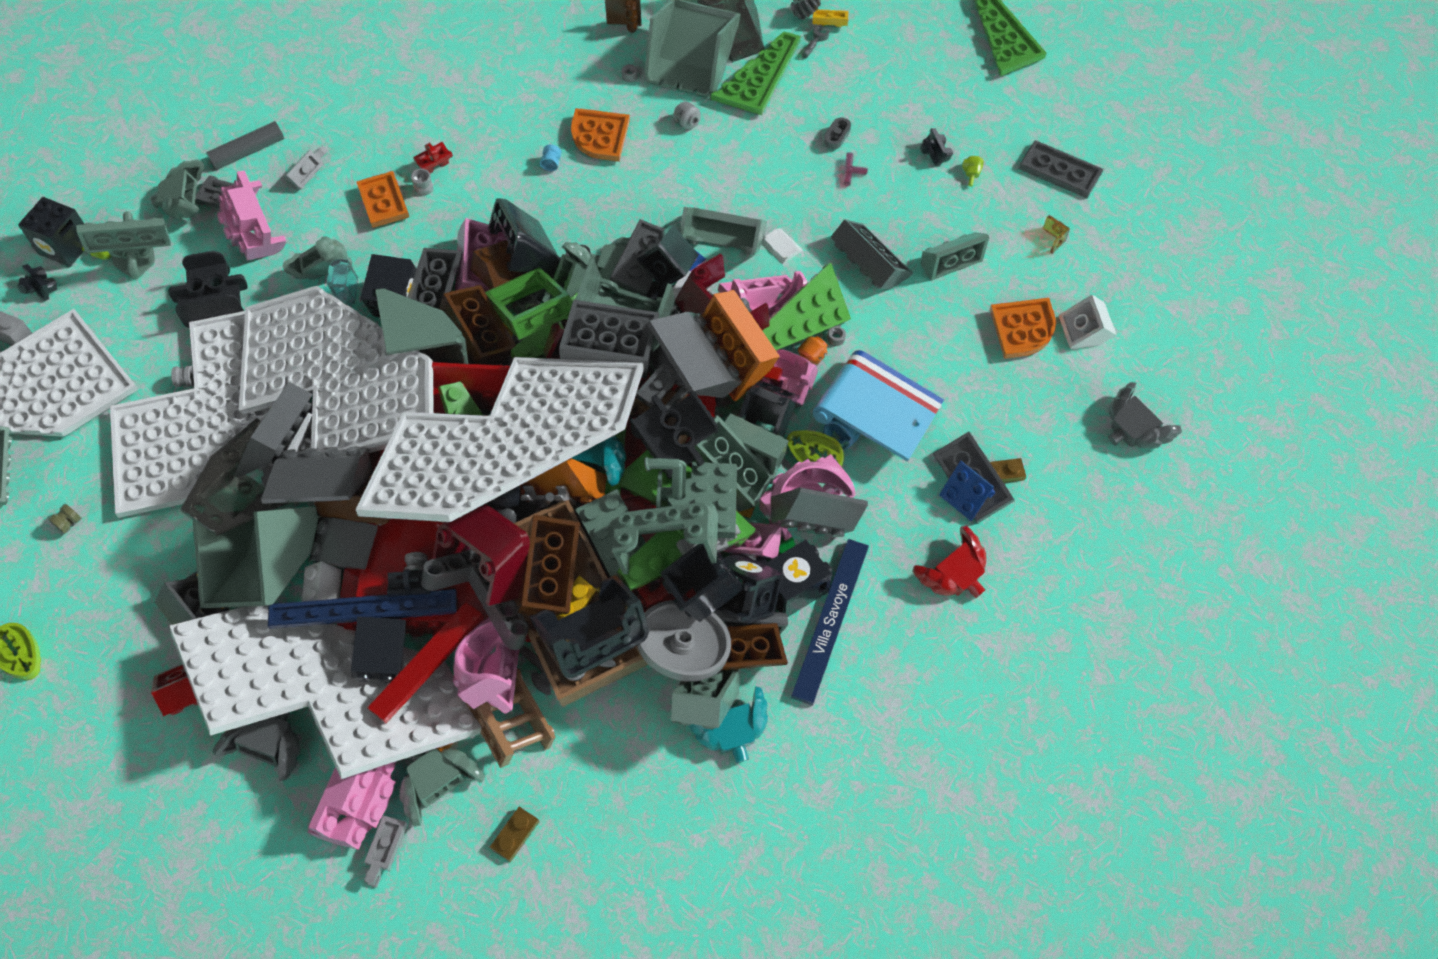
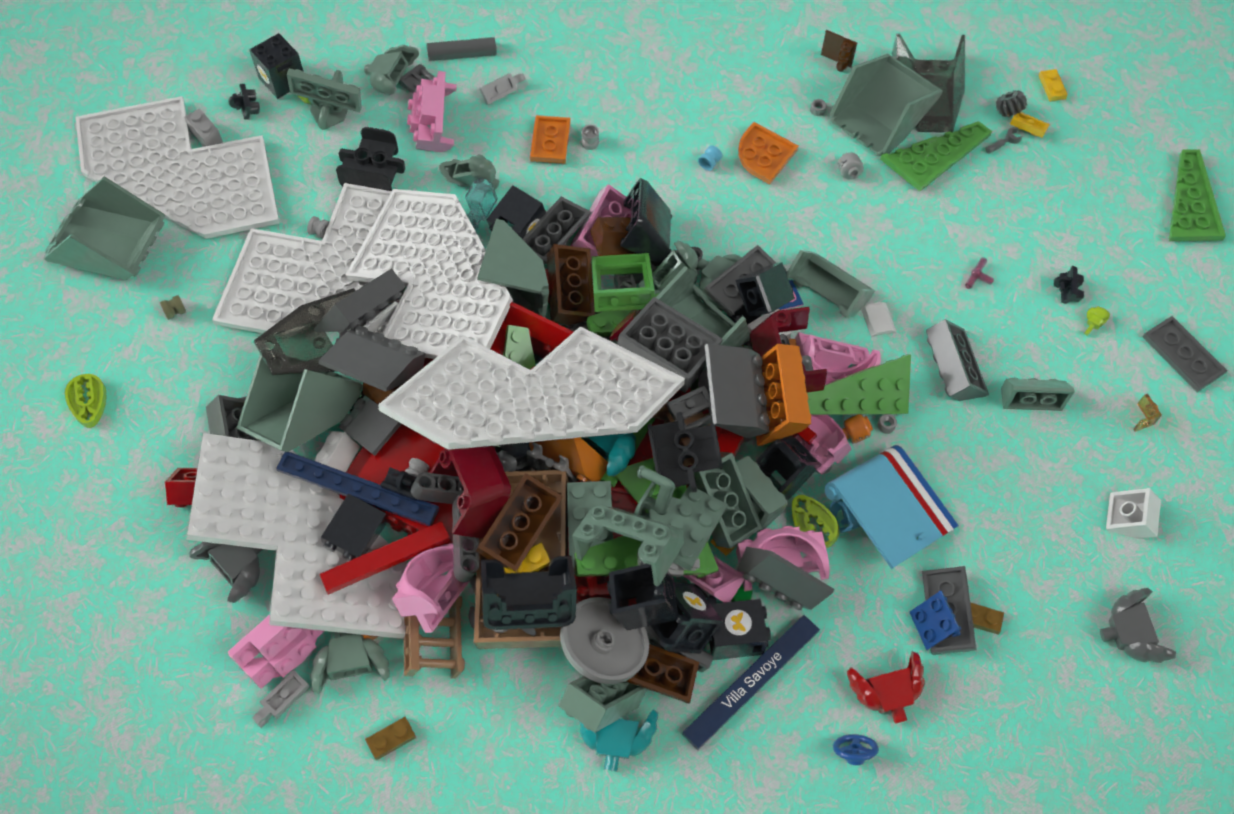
camera: 25 degrees right, 0 degrees up
red hips [413,142,453,174] -> none
dark grey plate [824,117,851,149] -> none
orange plate [990,298,1056,359] -> none
none -> blue piece [833,734,879,766]

